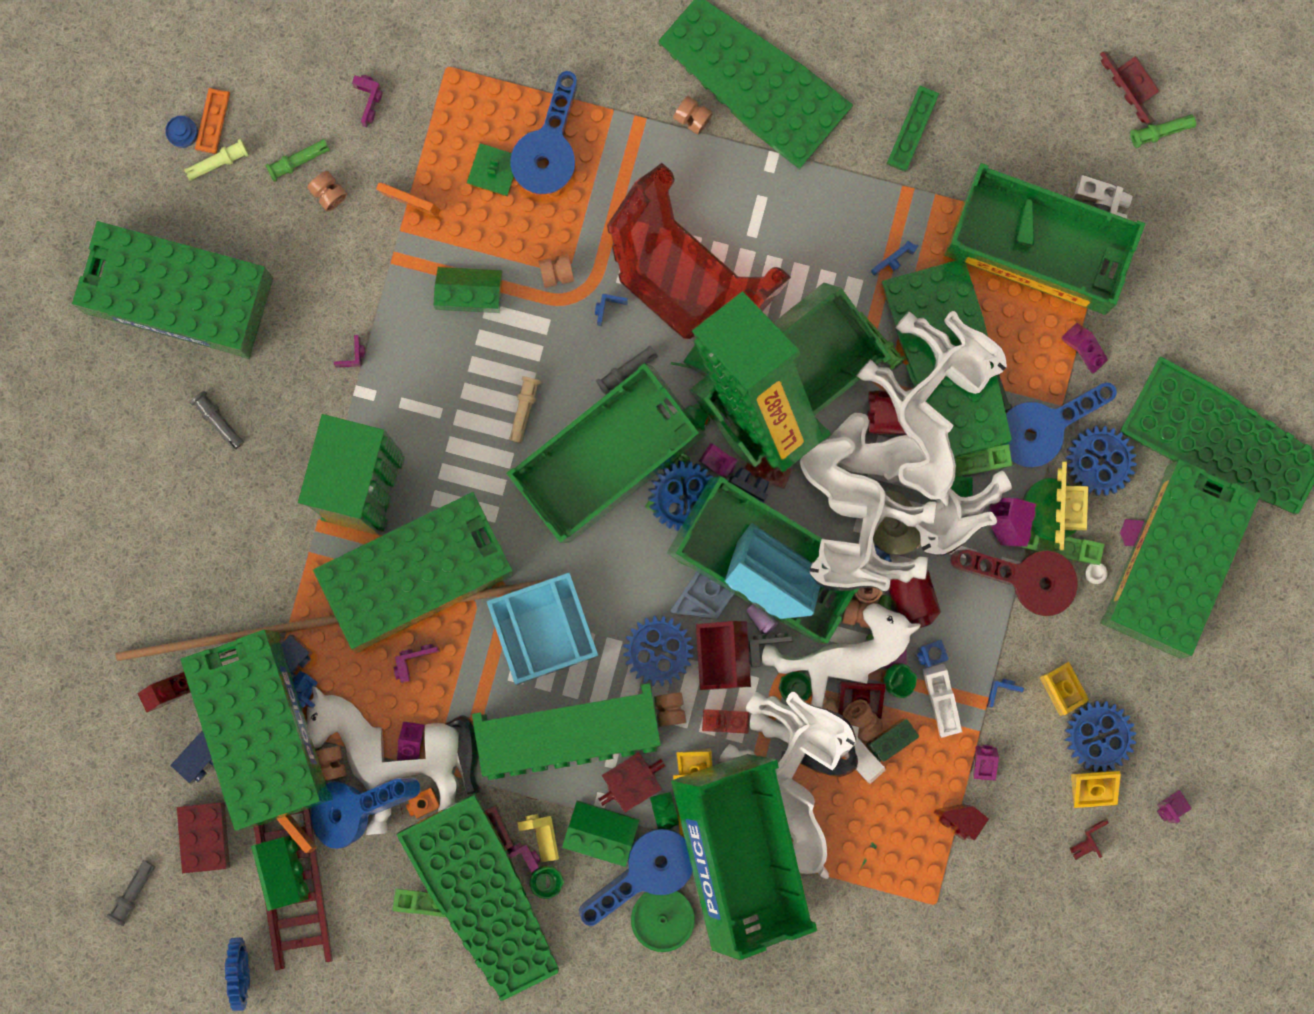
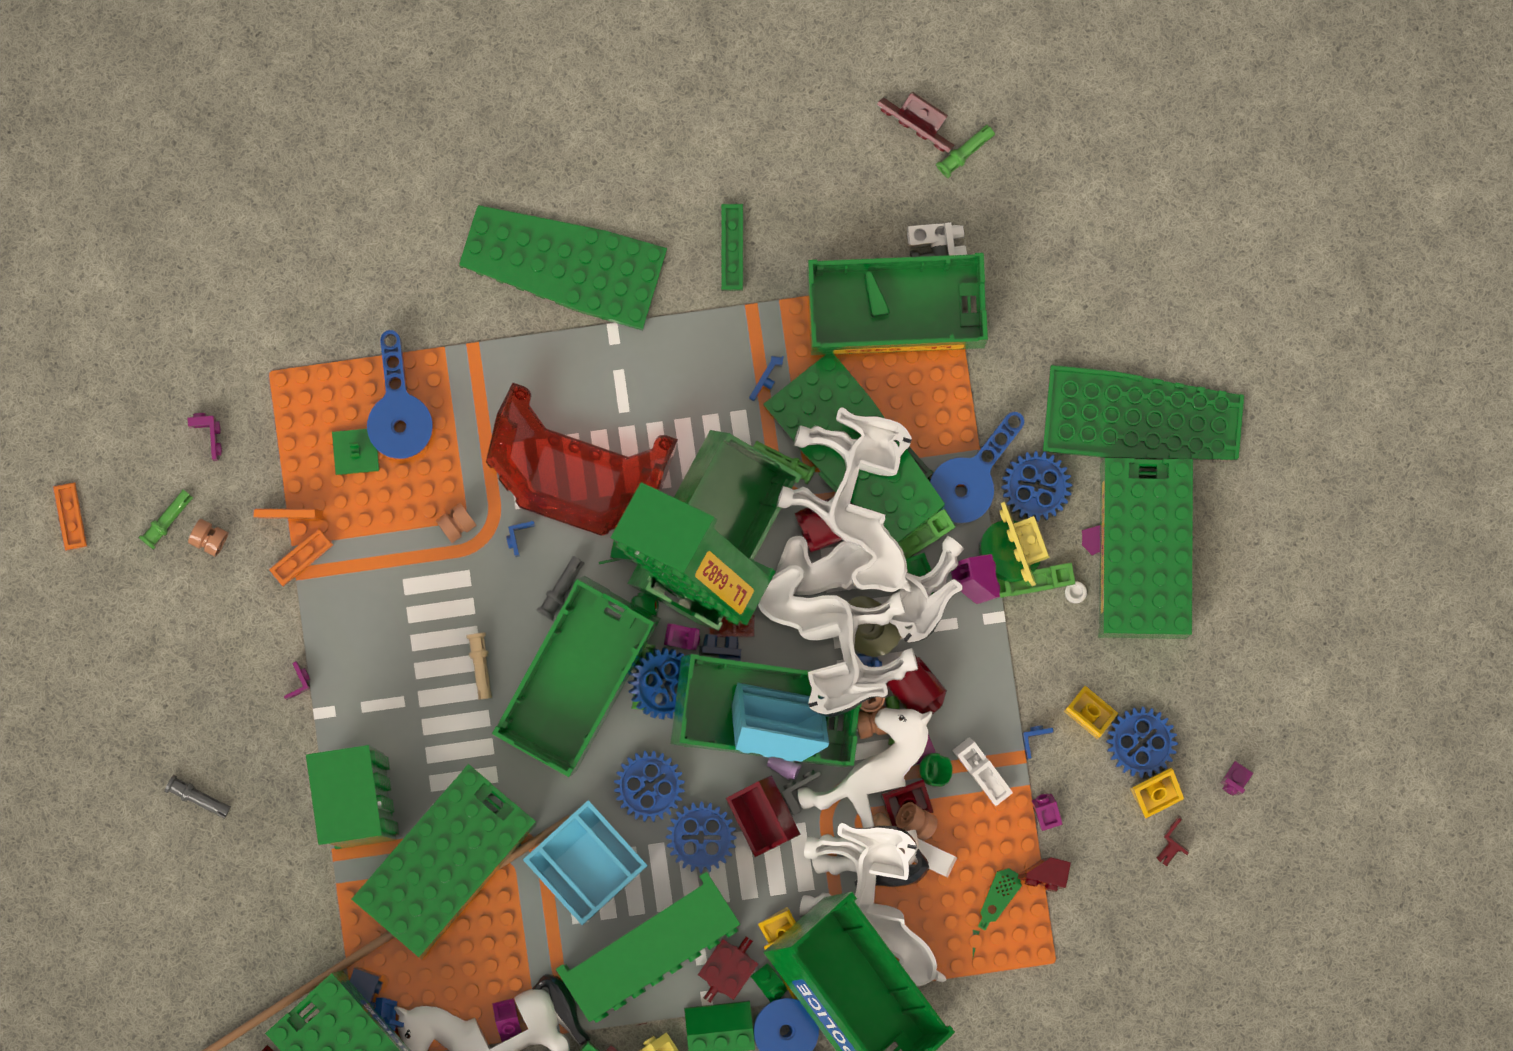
camera: 25 degrees left, 0 degrees up
green piece [72,221,273,359] -> none
blue plate [165,116,198,148] -> none
yellowish green pin [184,138,249,181] -> none
magenta bracket [393,644,440,683] -> none
green slope [433,267,502,313] -> none
nougat wheel [654,692,686,727] -> none
sand blue wing [670,572,734,619] -> none
nougat wheel [673,96,713,135] -> none
clear red slope [702,709,750,734] -> none
green hair [779,671,812,701] -> none
dark green panel [866,719,919,762] -> none
blue bracket [917,640,948,668] -> none
dark red beam [950,550,1078,616] -> none
magenta bracket [1061,323,1108,374] -> none
none -> orange tile [269,528,334,587]
none -> blue gear [614,751,685,822]
none -> green piece [978,868,1022,930]

